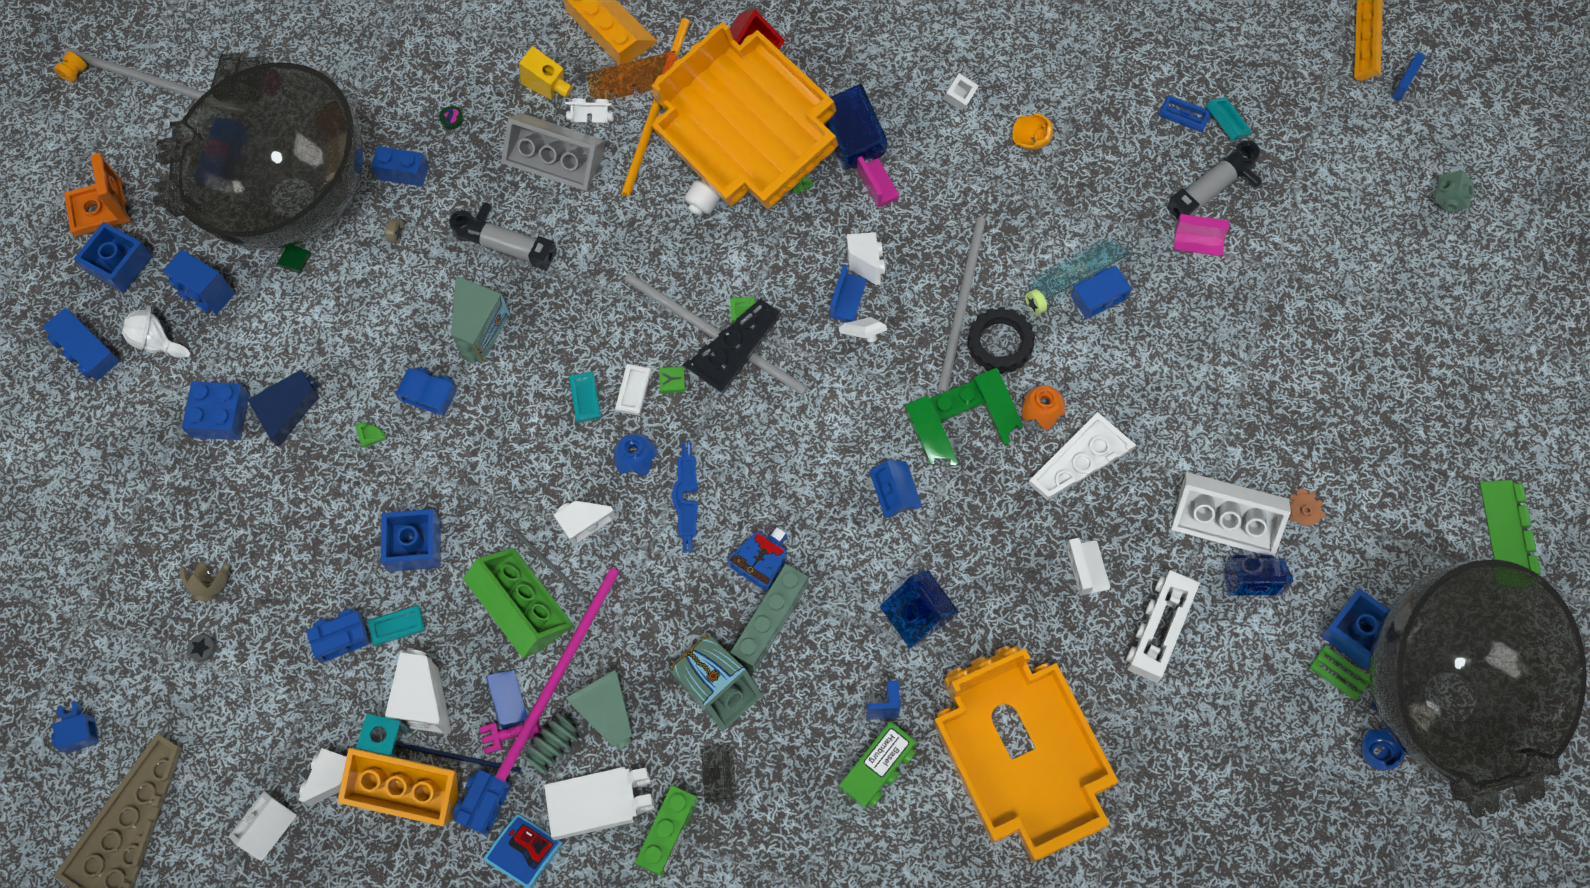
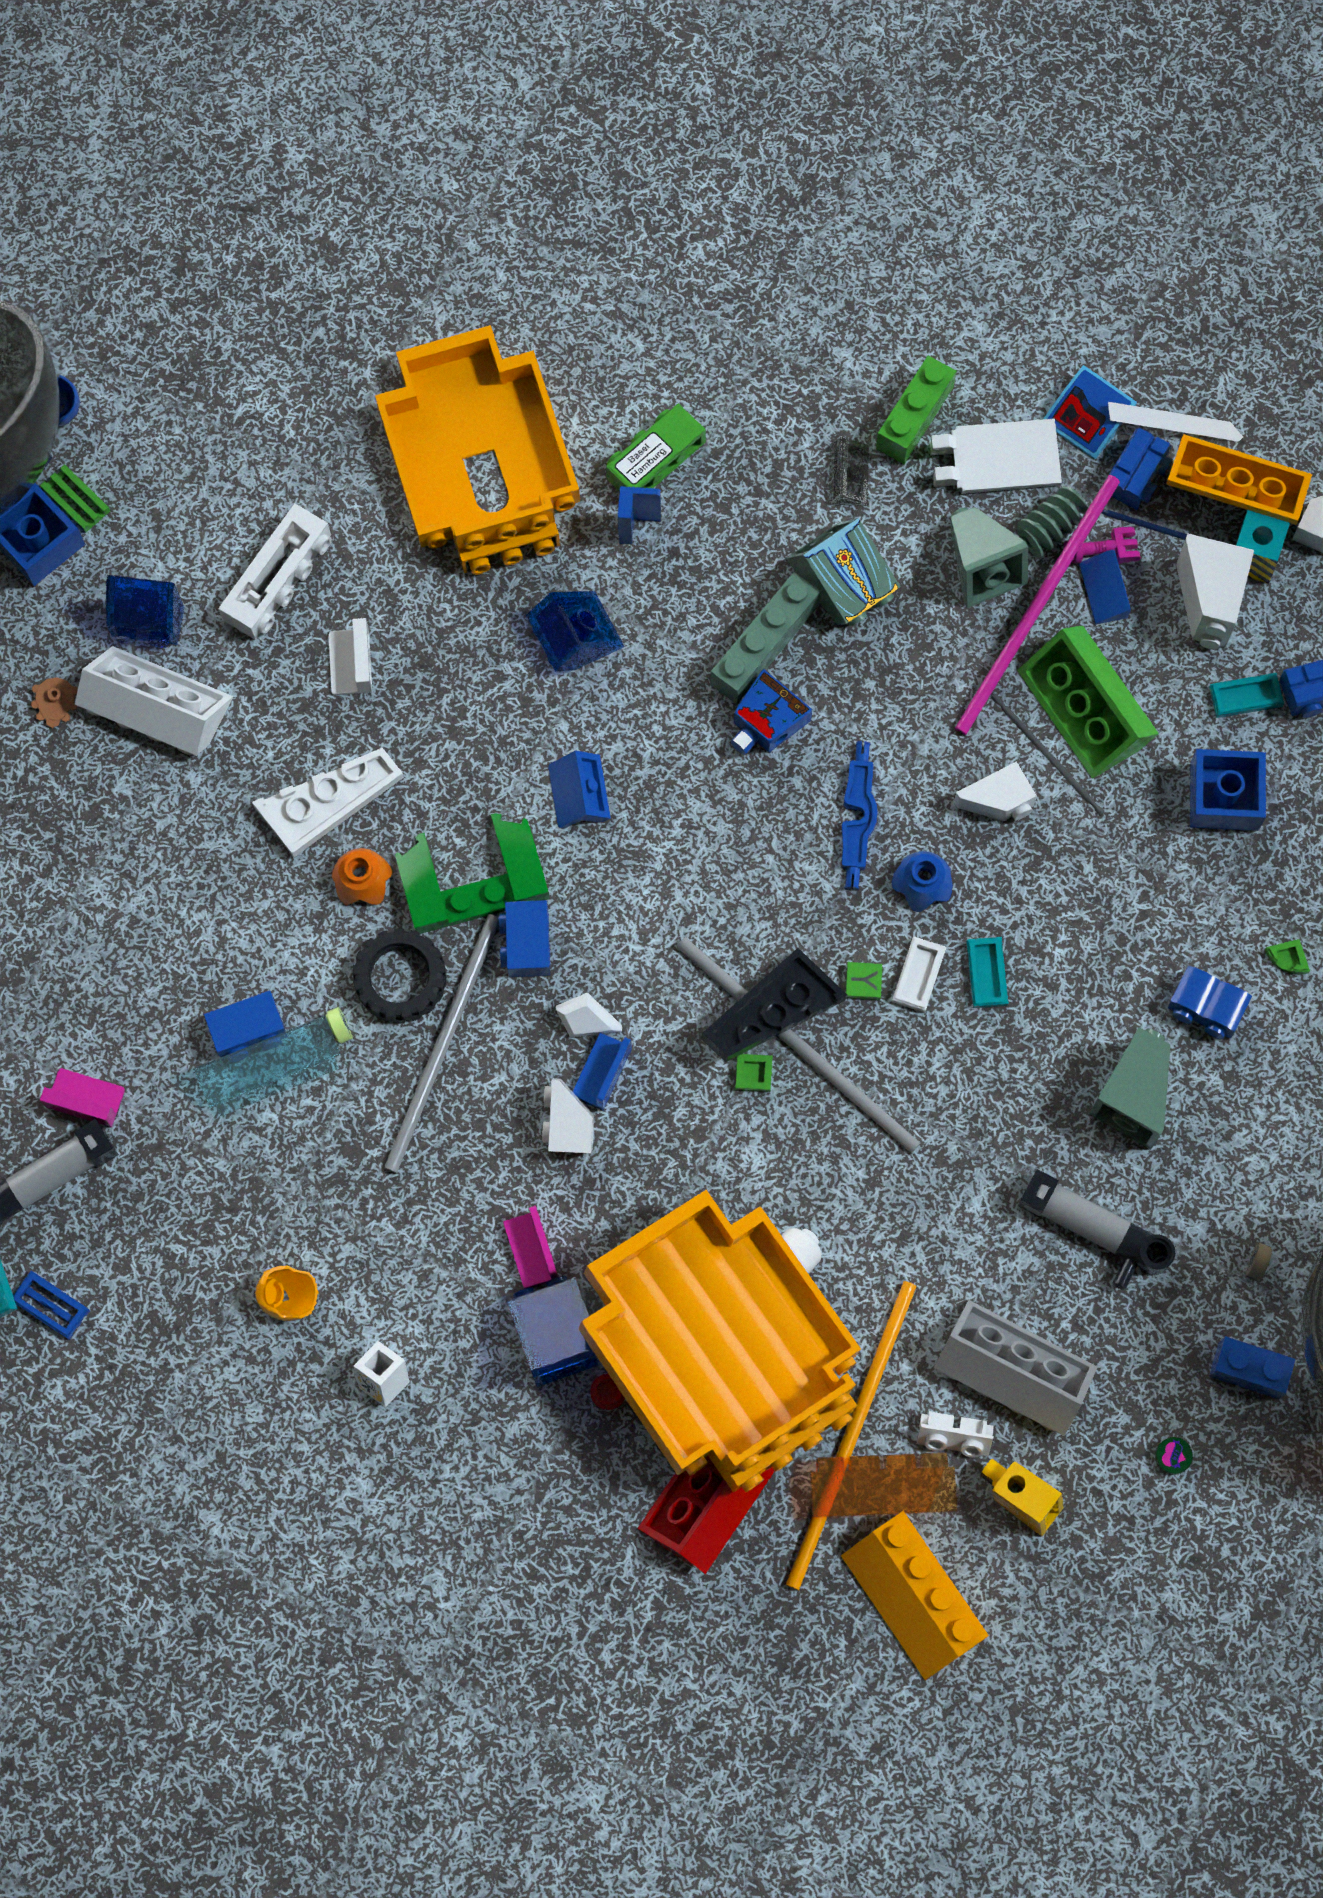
camera: 175 degrees left, 5 degrees up
none -> blue brick [499,900,551,977]
none -> white sticker [1108,402,1243,441]

